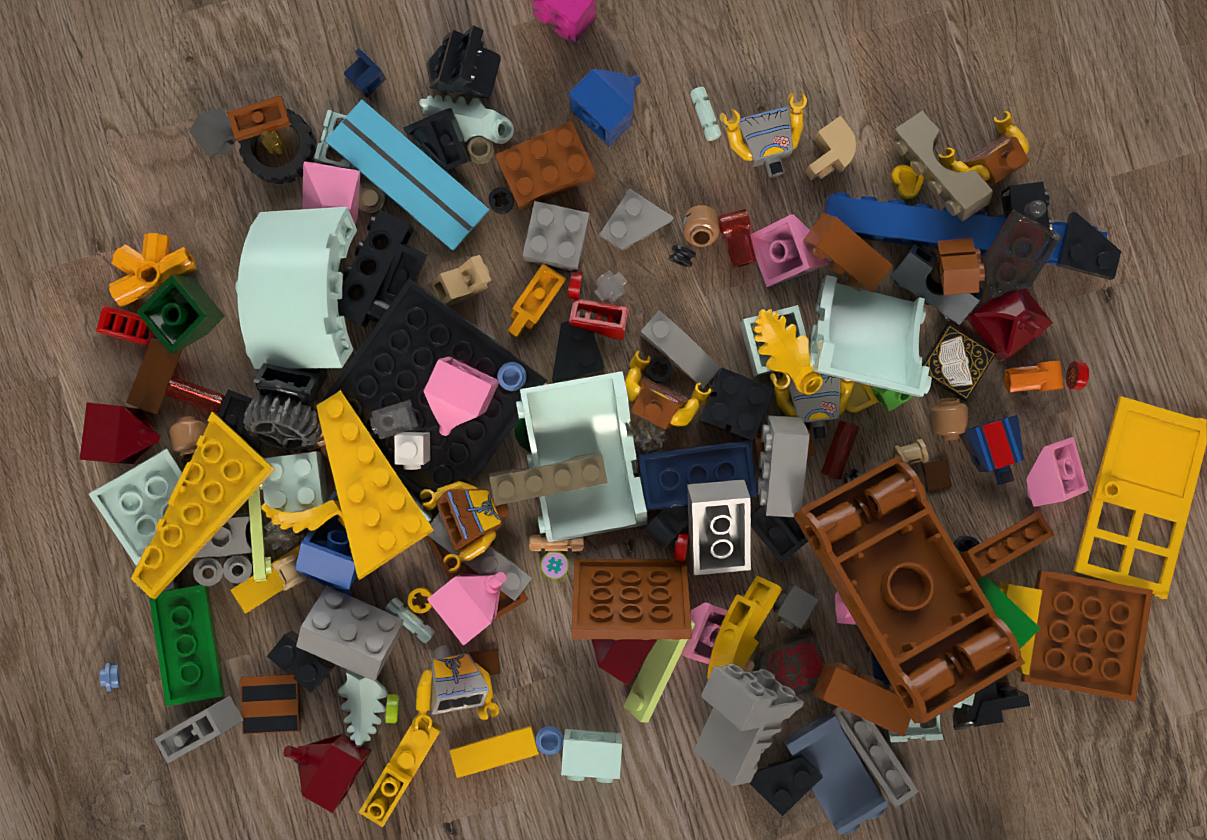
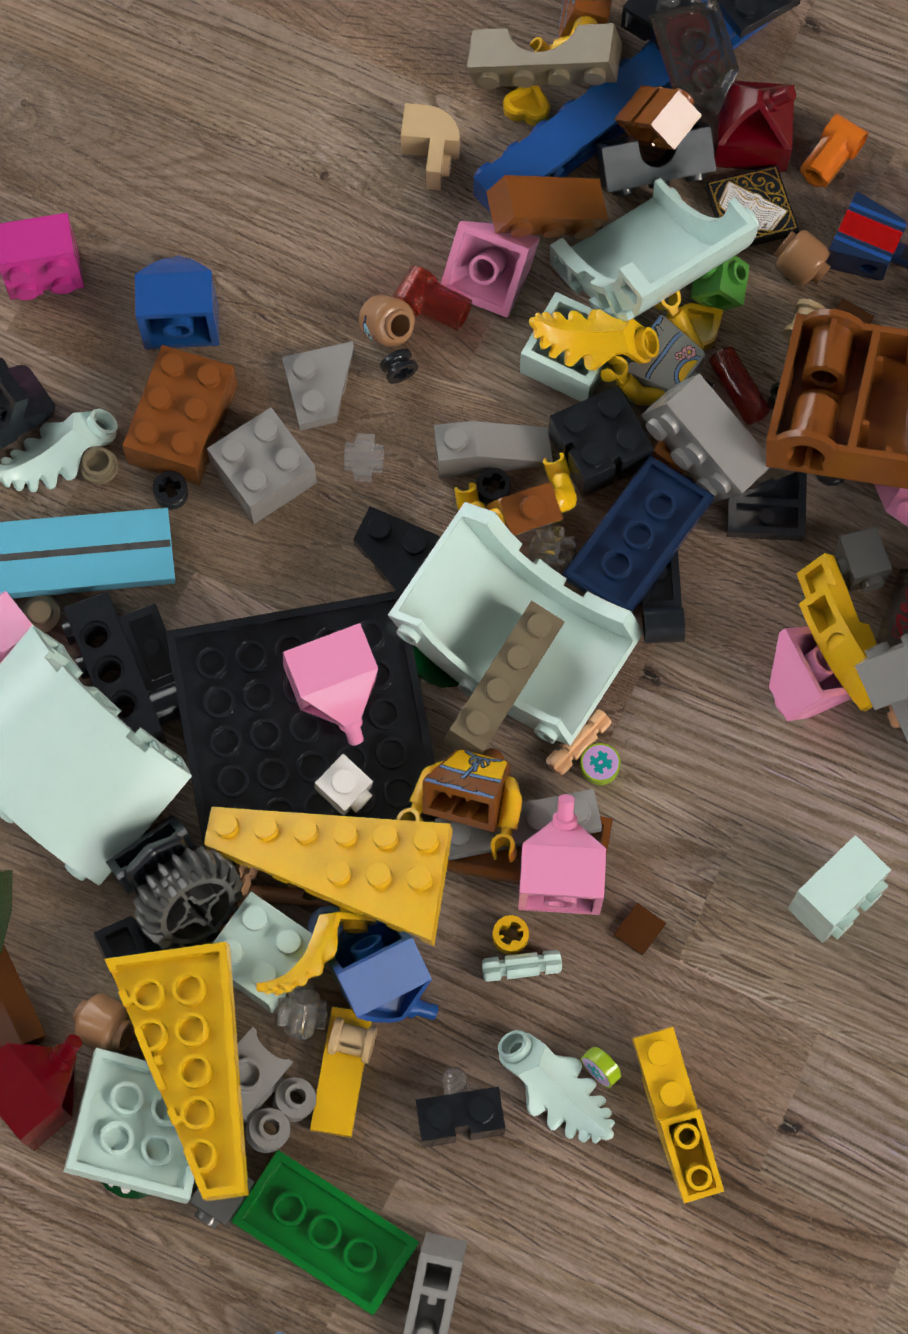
camera: 45 degrees left, 15 degrees down
clear red piece [166,376,225,415] -> none
tile [240,673,301,735] -> none
yellowish green plate [248,484,272,582] -> none
dark red piece [283,734,372,813] -> none
light grey brick [296,586,404,681] -> none
clear brick [370,400,418,439] -> none
black wing [403,108,472,171] -> none
torso [412,645,499,731] -> none
tan brick [429,255,491,306] -> none
yellow tile [449,725,539,778] -> none
medium blue plate [498,362,527,391] -> none
light orange hinge [507,263,566,339] -> none
medium blue plate [536,726,564,755] -> none
red tile [568,270,583,299] -> none
red slope [569,298,629,340] -> none
dark orange plate [571,559,692,640] -> none
dark red piece [591,639,658,686] -> none
yellowish green plate [623,621,695,723] -> none
red tile [673,533,689,562] -> none
light grey brick [687,480,751,575] -> none
light aqua axle [690,87,721,141] -> none
torso [720,92,807,178] -> none
red tile [1066,361,1089,390] -> none

